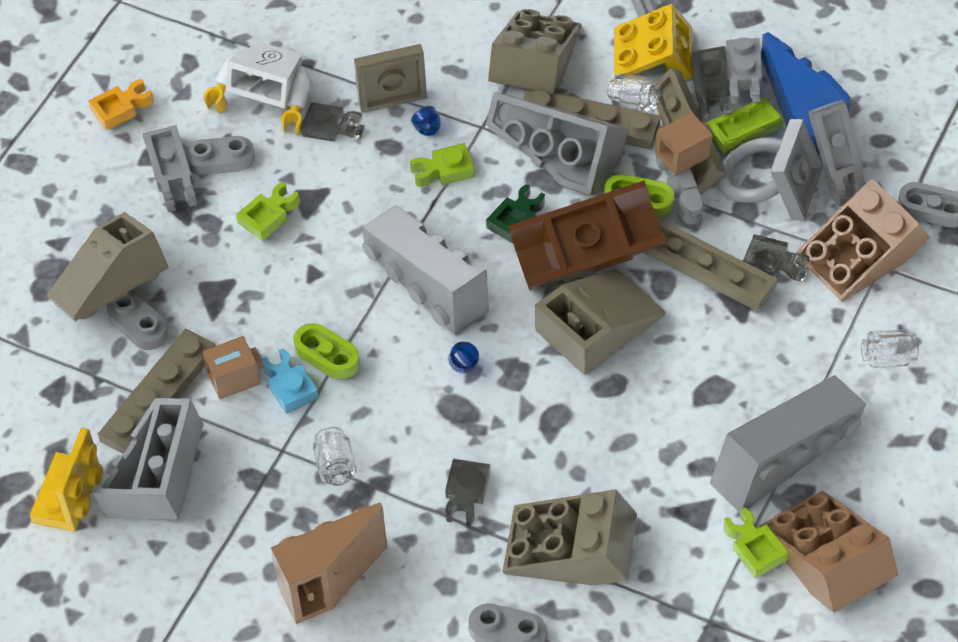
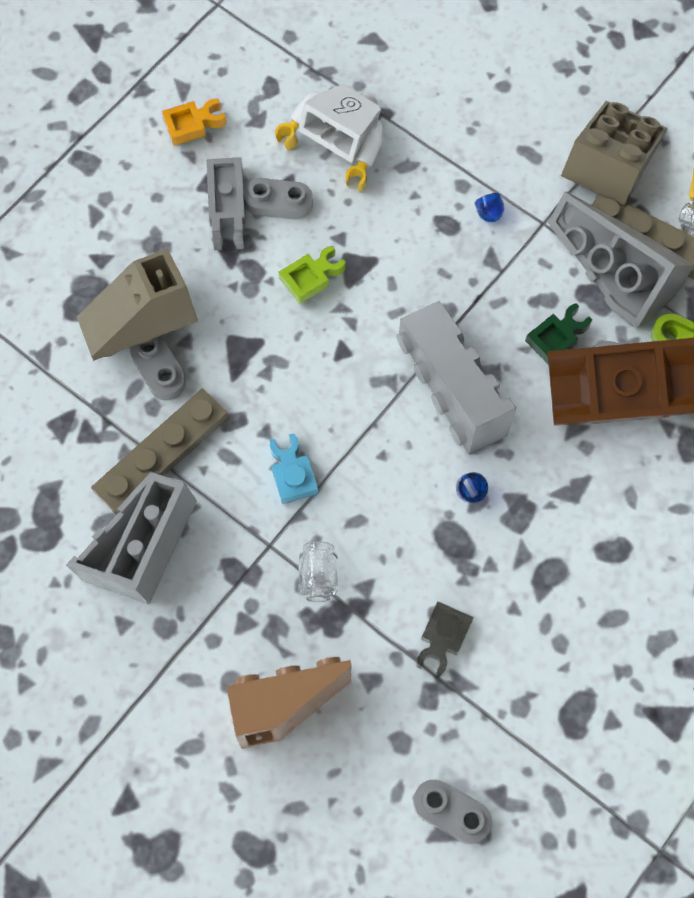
camera: 10 degrees right, 15 degrees up
yellow bracket [30,428,103,532] -> none
medium nougat brick [202,336,263,400] -> none
lime plate [293,323,360,379] -> none
clear smoke plate [300,102,365,142] -> none
dark tan tile [354,44,427,113] -> none
lime plate [410,143,475,187] -> none
dark tan slope [502,489,637,585] -> none
dark tan slope [535,268,666,375] -> none

